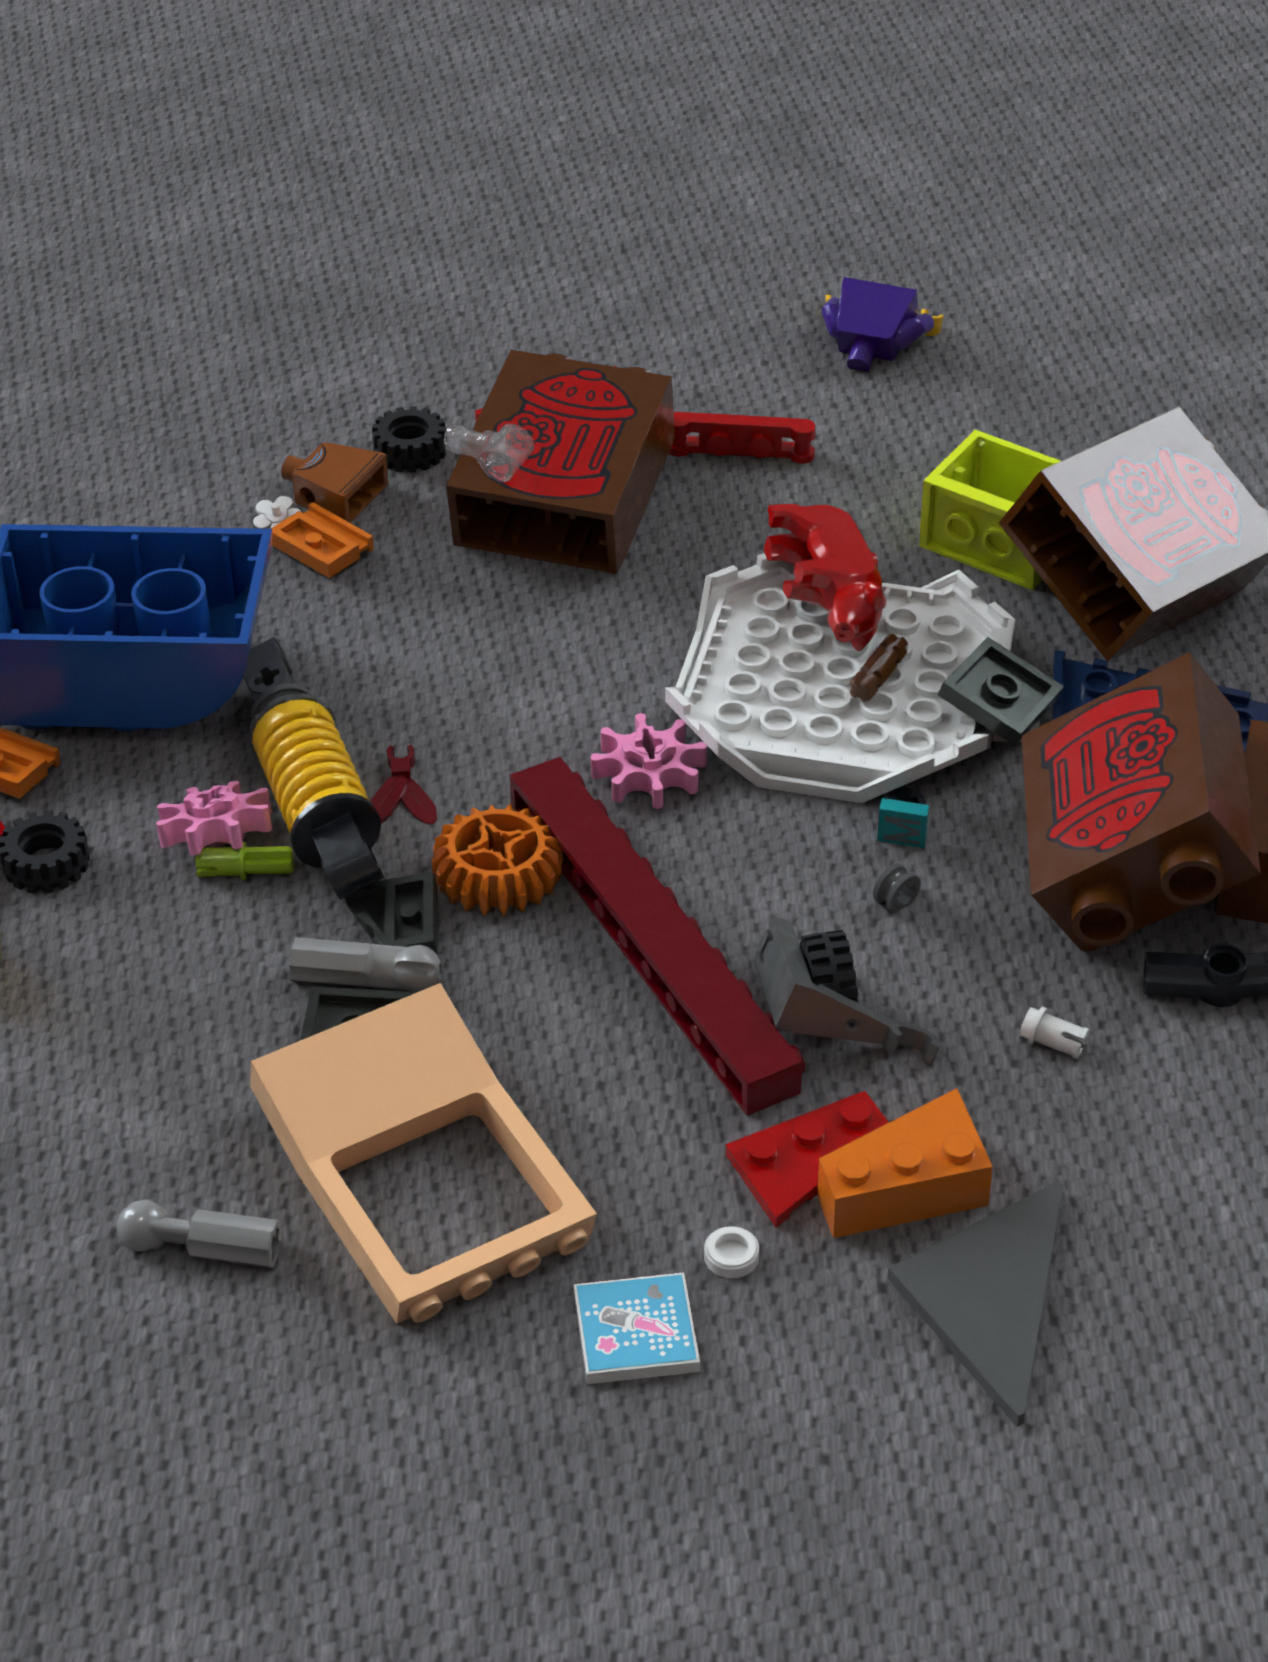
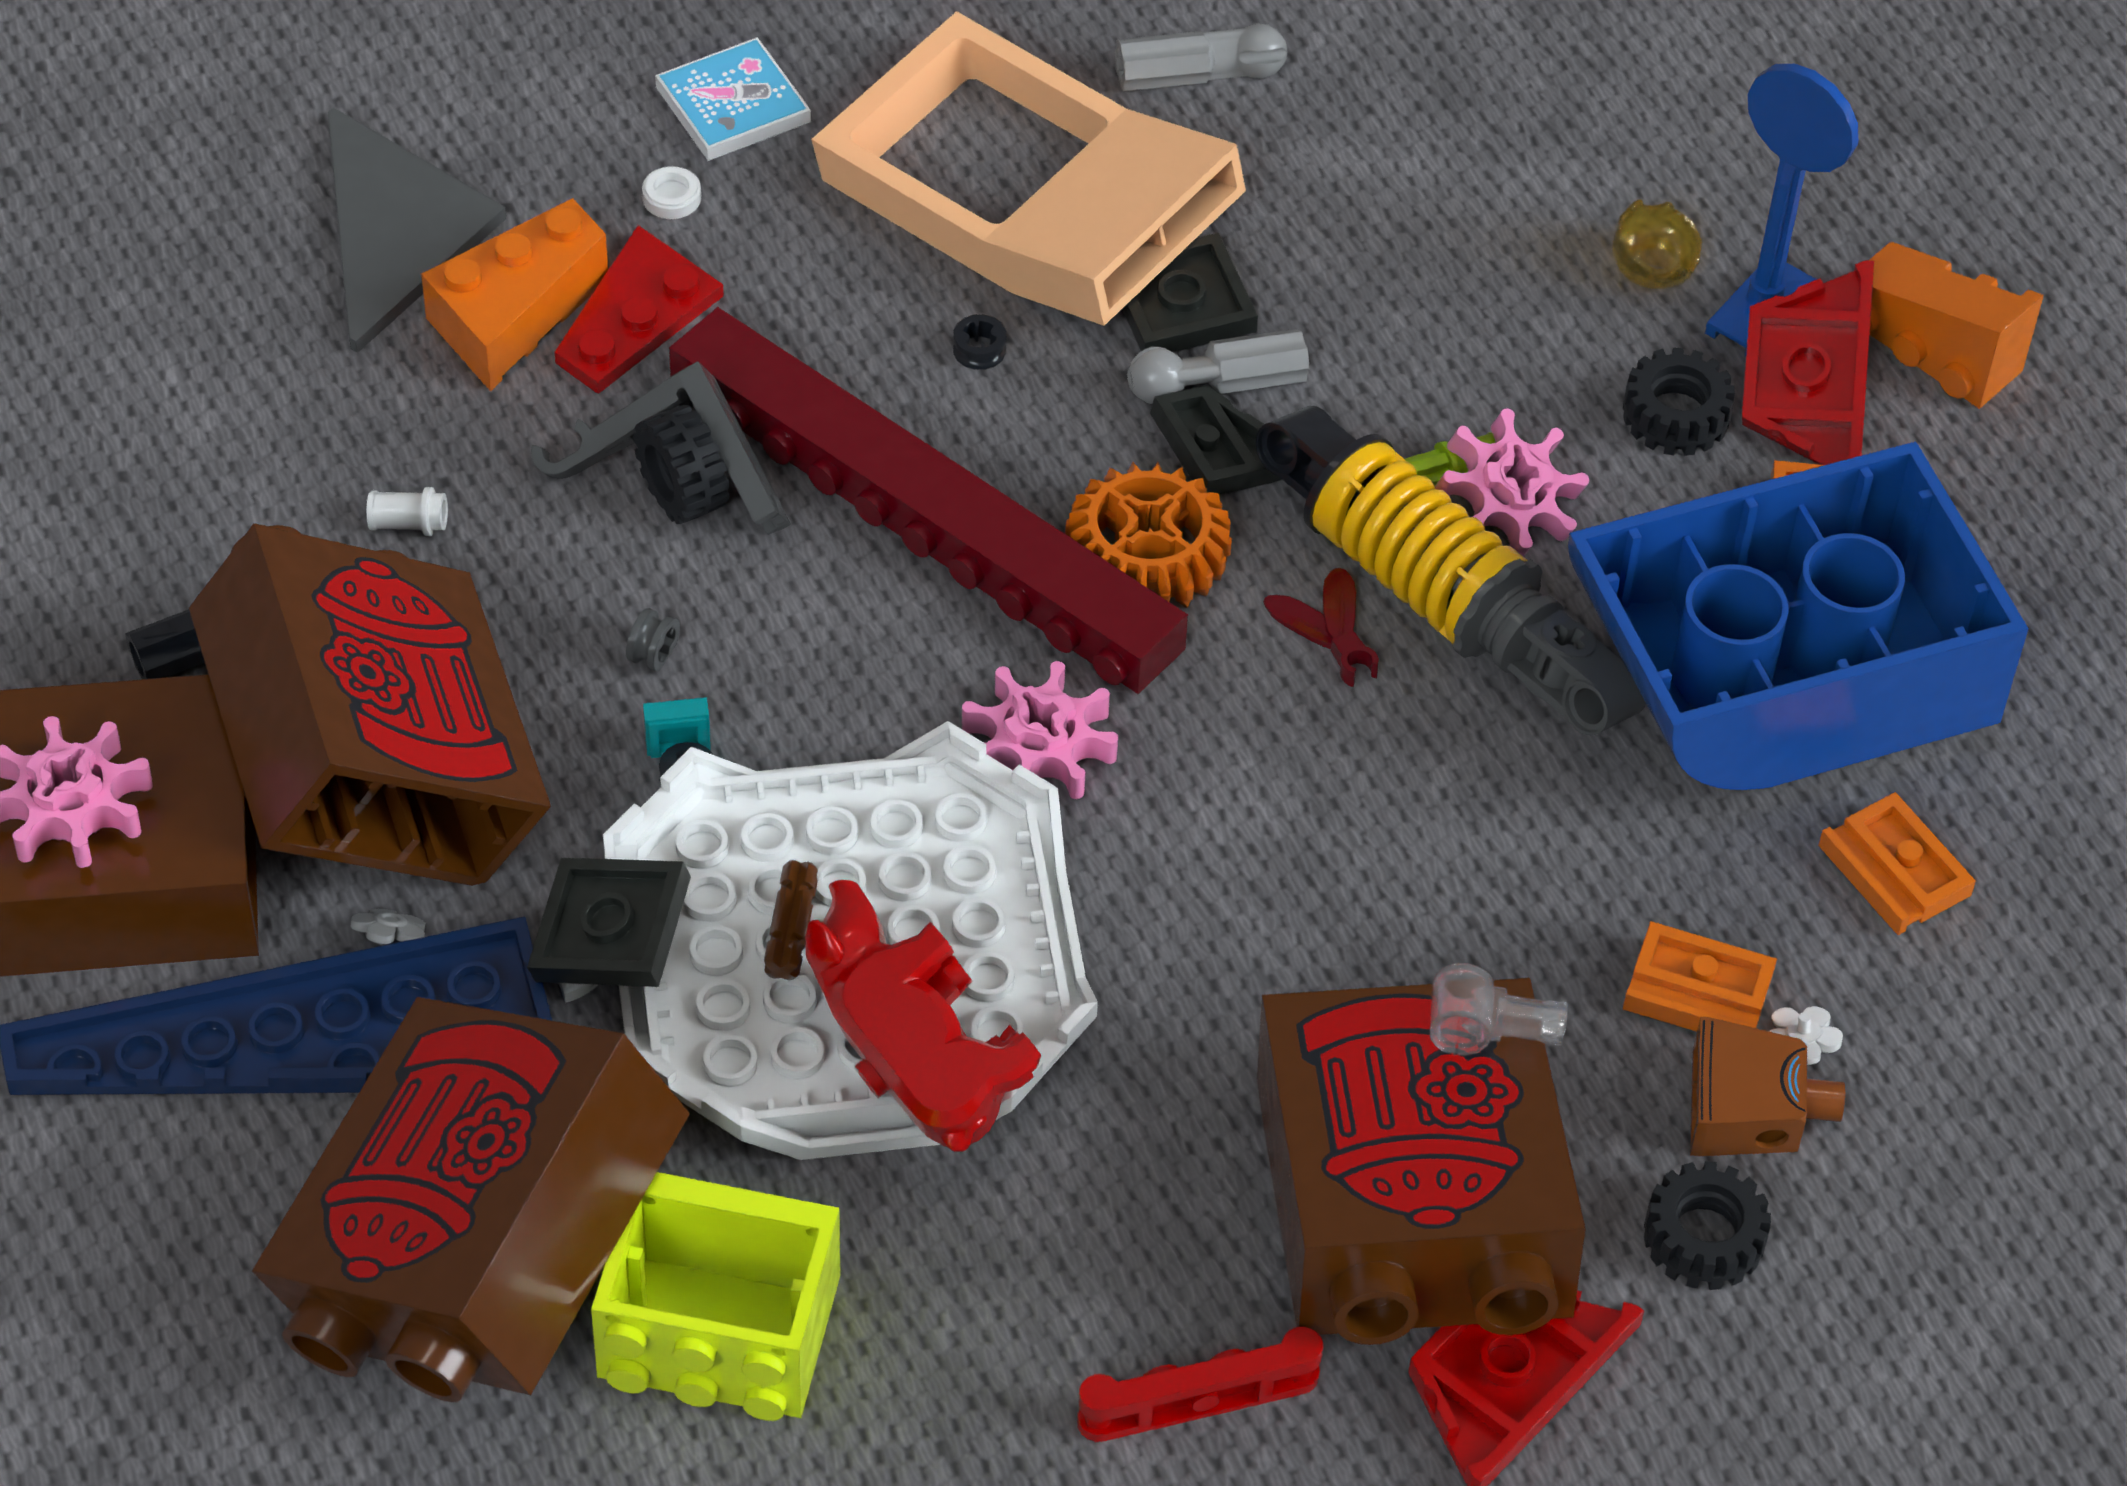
camera: 155 degrees right, 10 degrees up
none -> black bush [953,314,1007,370]

